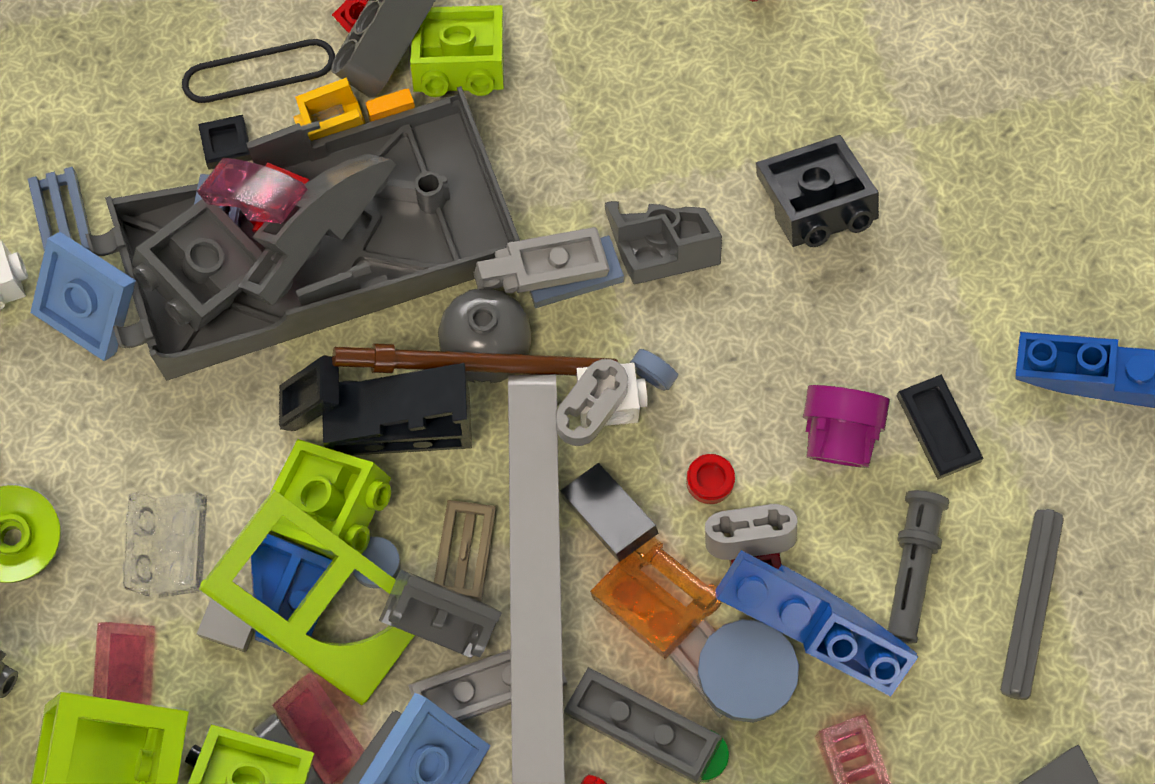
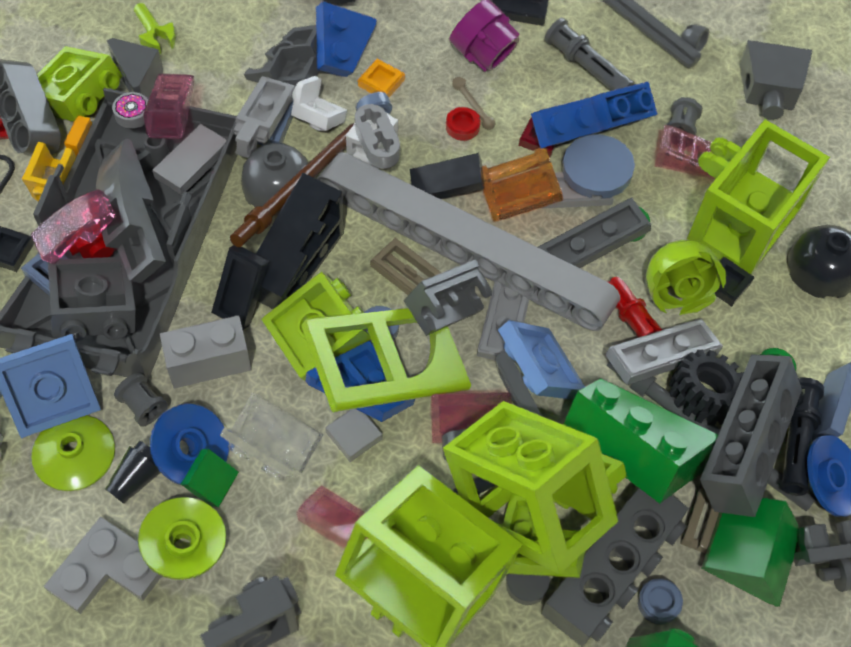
camera: 60 degrees left, 10 degrees down
light grey beam [705,504,797,560] -> none
none -> lime dish [31,415,115,491]
none -> black cone [105,440,161,504]
none -> dark grey slope [106,38,164,97]
none -> tile [112,92,151,128]
none -> dark grey bush [114,373,168,427]
none -> lime bar [134,3,176,54]
none -> clear pink slope [143,73,195,139]
none -> blue dish [150,404,229,485]
none -> light grey tile [152,124,227,195]
none -> light grey brick [160,315,251,389]
none -> green tile [180,449,239,507]
none -> white bracket [291,76,347,131]
none -> blue wing [316,1,377,77]
none -> light orange tile [358,59,405,98]
none -> dark tan hinge [452,77,495,130]
none -> dark grey bush [665,97,703,144]
none -> dark grey hinge [681,24,710,52]

